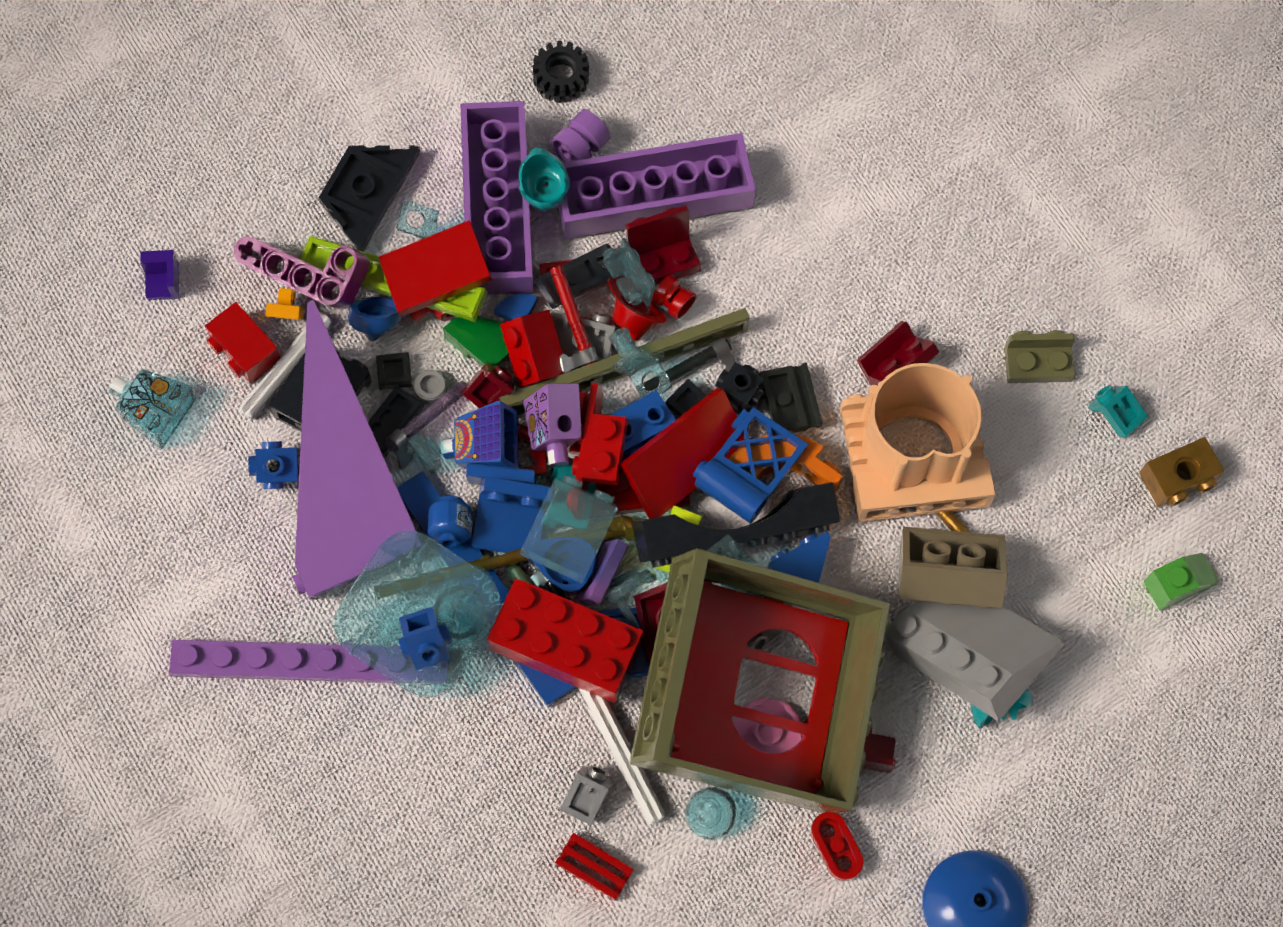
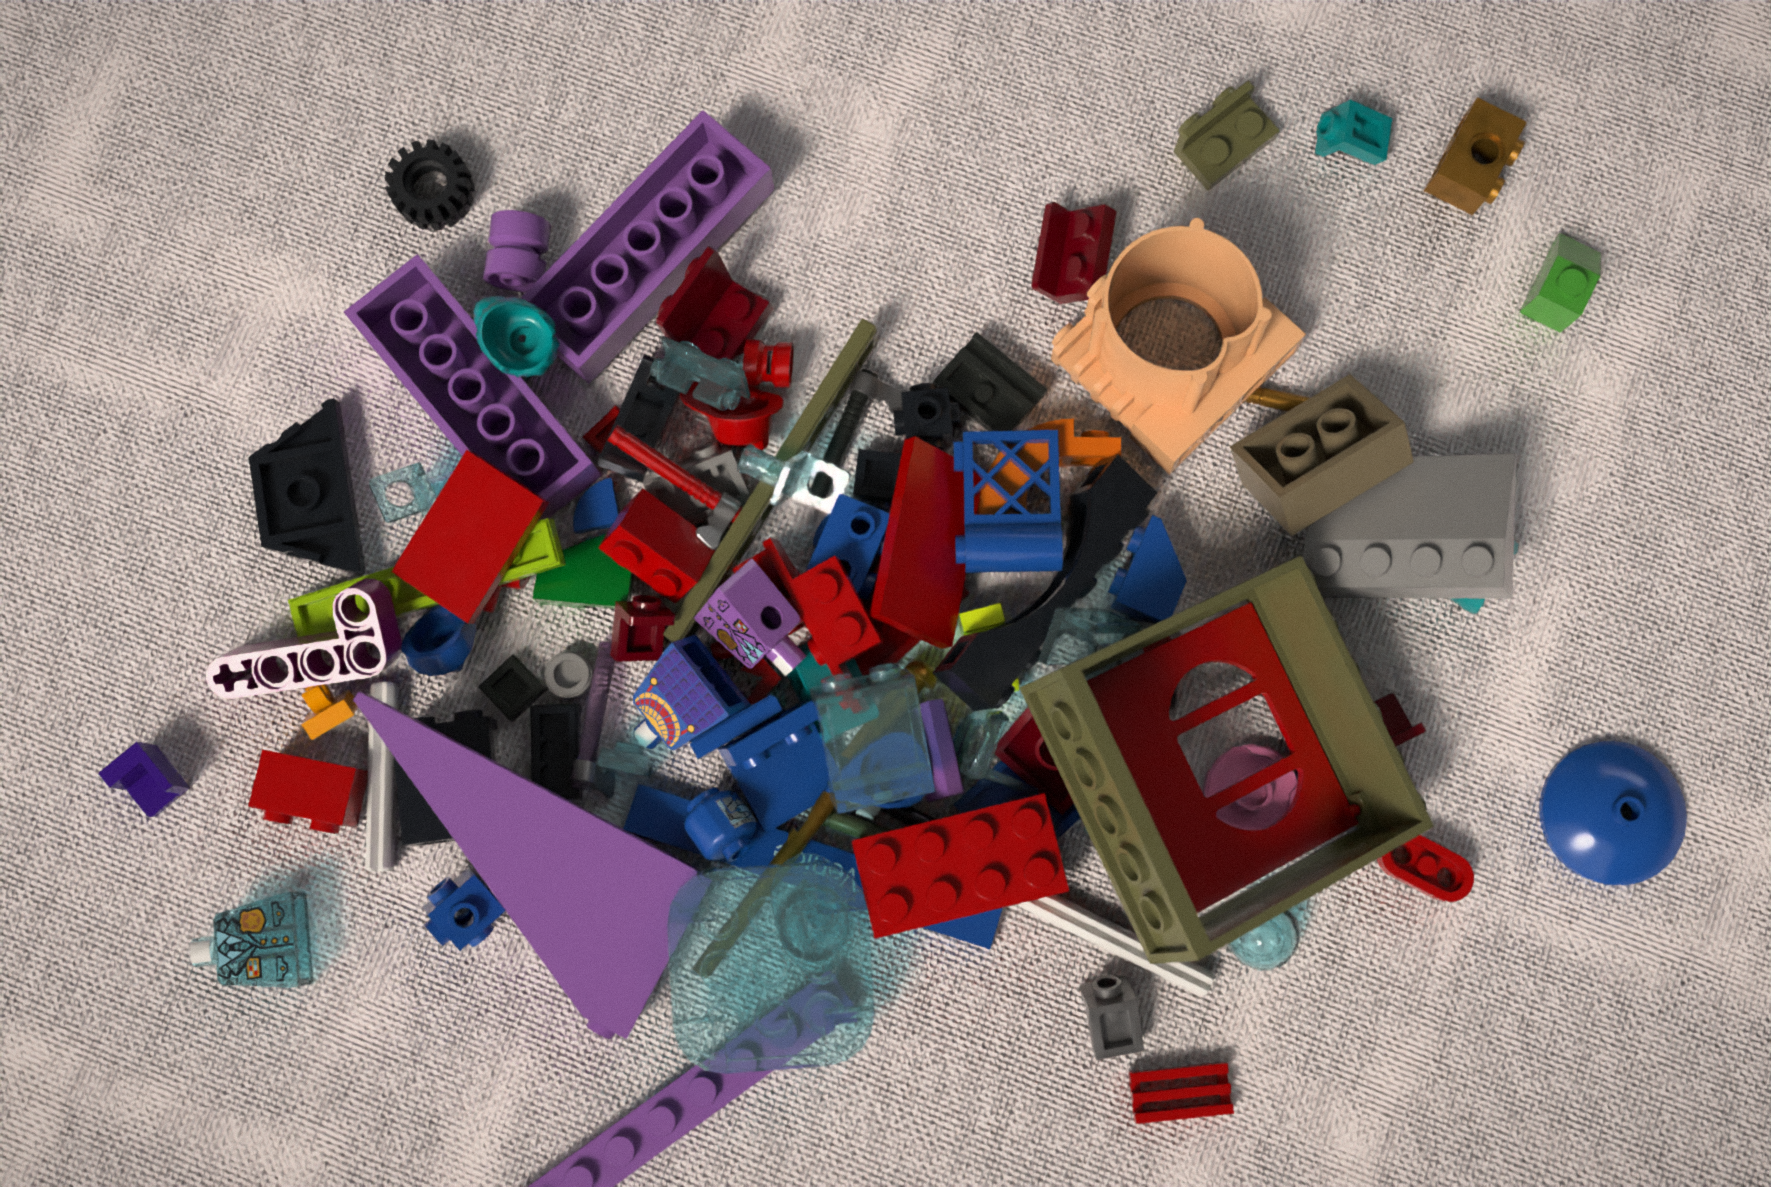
camera: 30 degrees left, 10 degrees up
blue brick [398,606,452,670] -> none

